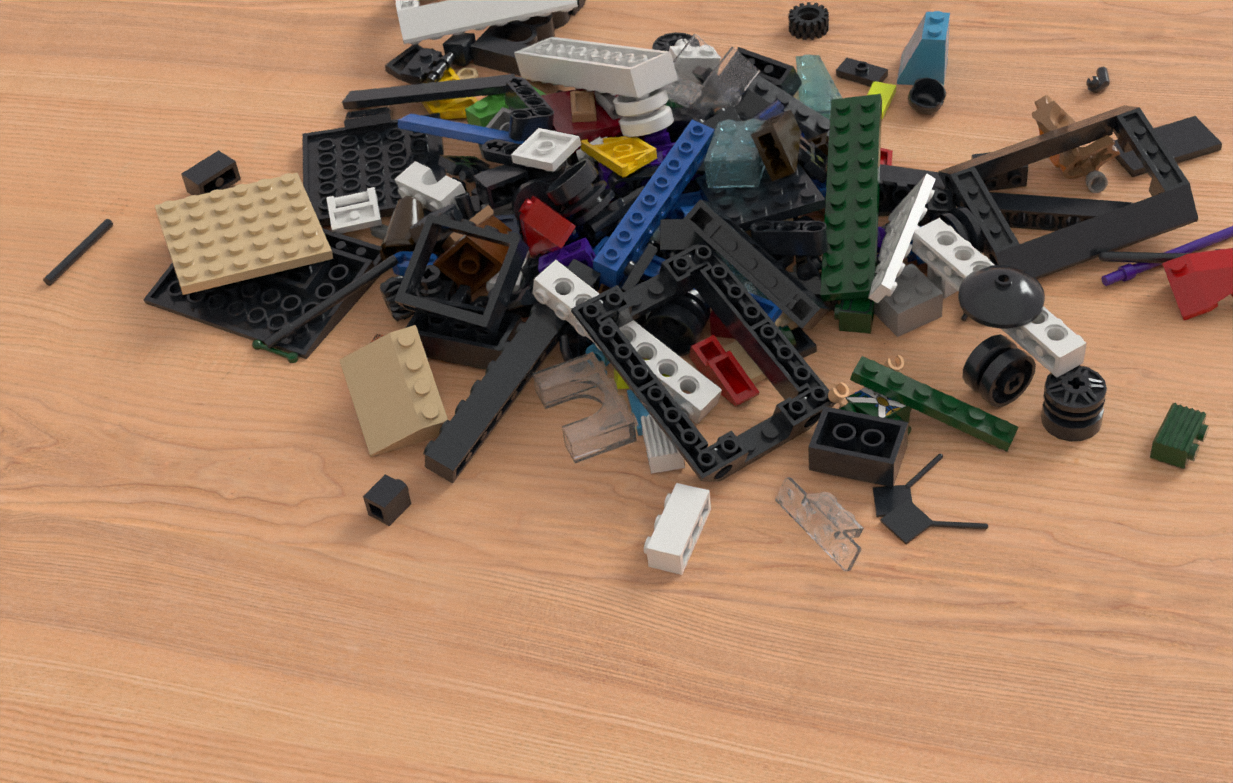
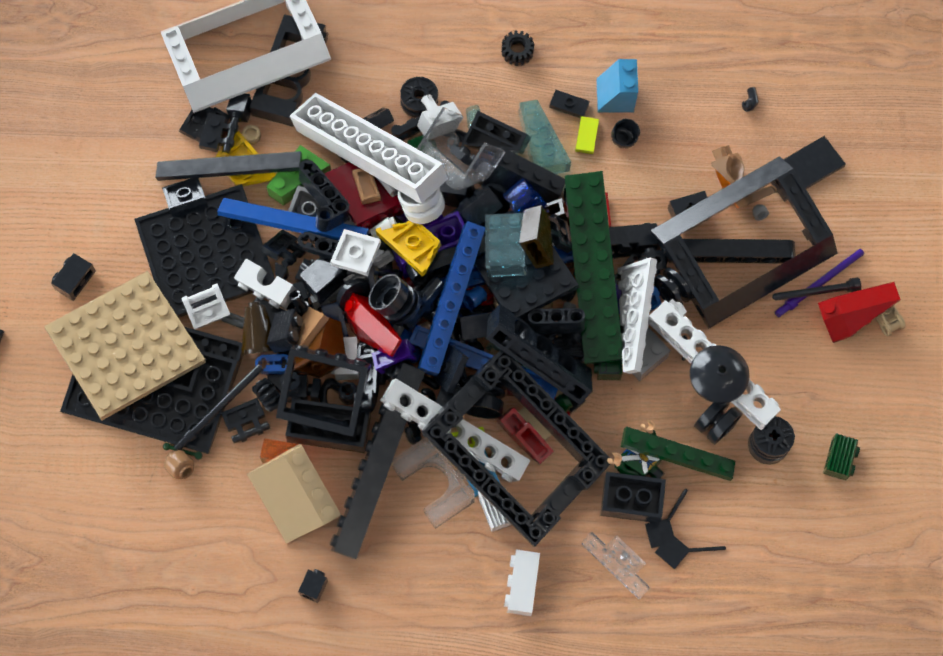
camera: 20 degrees left, 25 degrees up
none -> medium nougat head [164,450,194,479]
none -> black plate [221,398,270,444]

